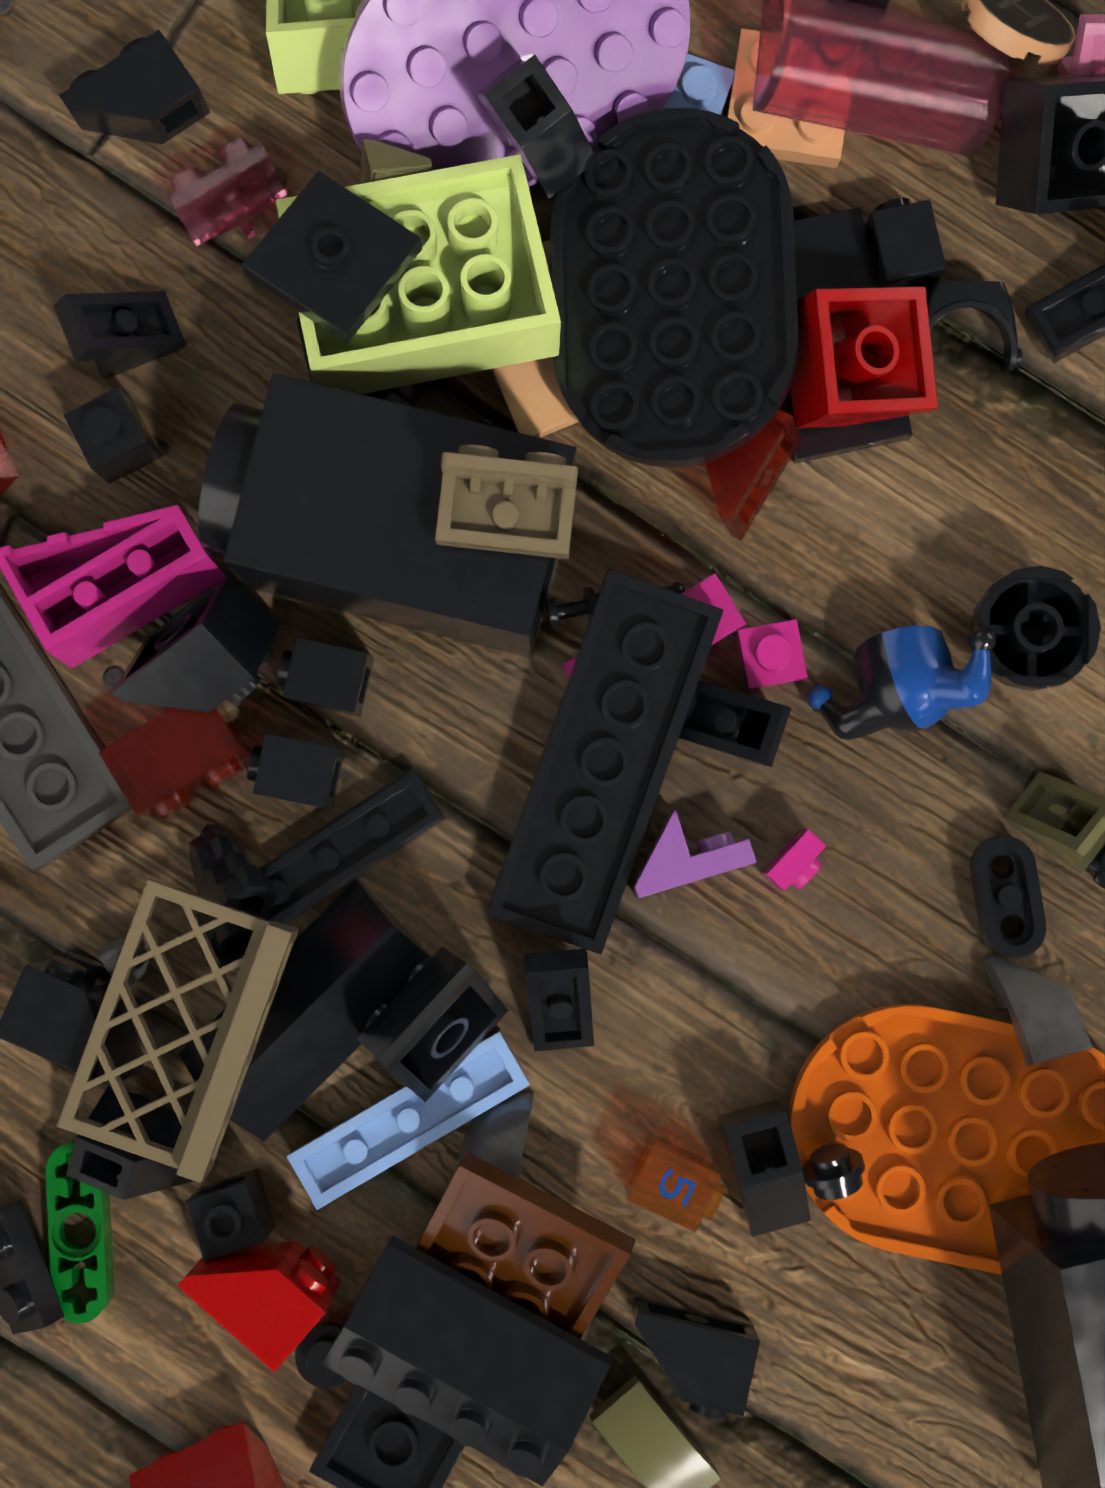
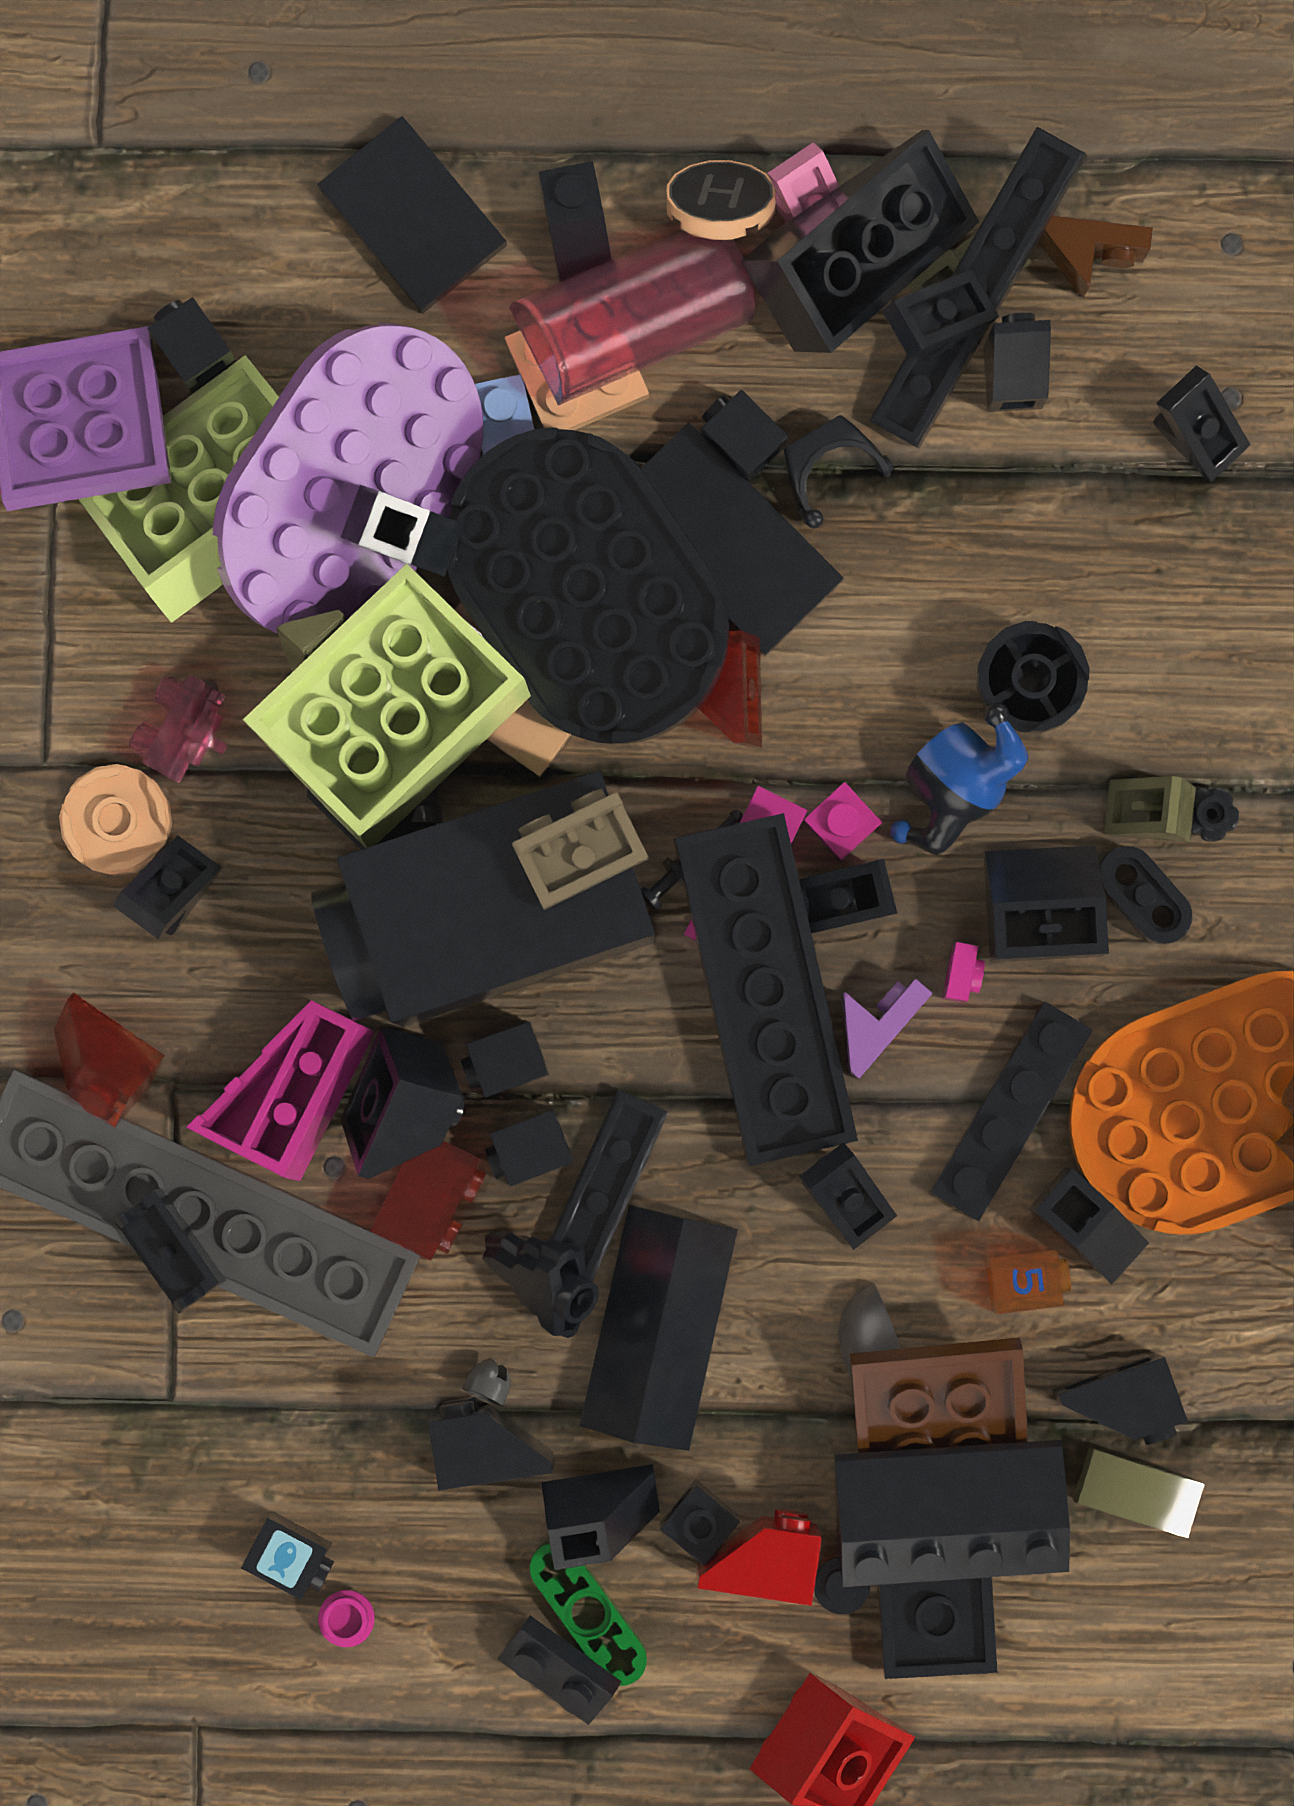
camera: 30 degrees left, 0 degrees up
dark tan fence [56,879,299,1183] -> none
black slope [59,30,210,145] -> none
black brick [64,387,161,484] -> none
black plate [242,170,422,344] -> none
light blue plate [286,1030,530,1210] -> none
black slope [357,947,509,1103] -> none
red slope [791,287,938,429] -> none
black plate [802,1144,865,1200] -> none
flat silver slope [983,956,1093,1067] -> none
none -> light nougat tile [59,764,172,876]
none -> black plate [929,1001,1093,1221]
none -> black slope [984,845,1109,962]

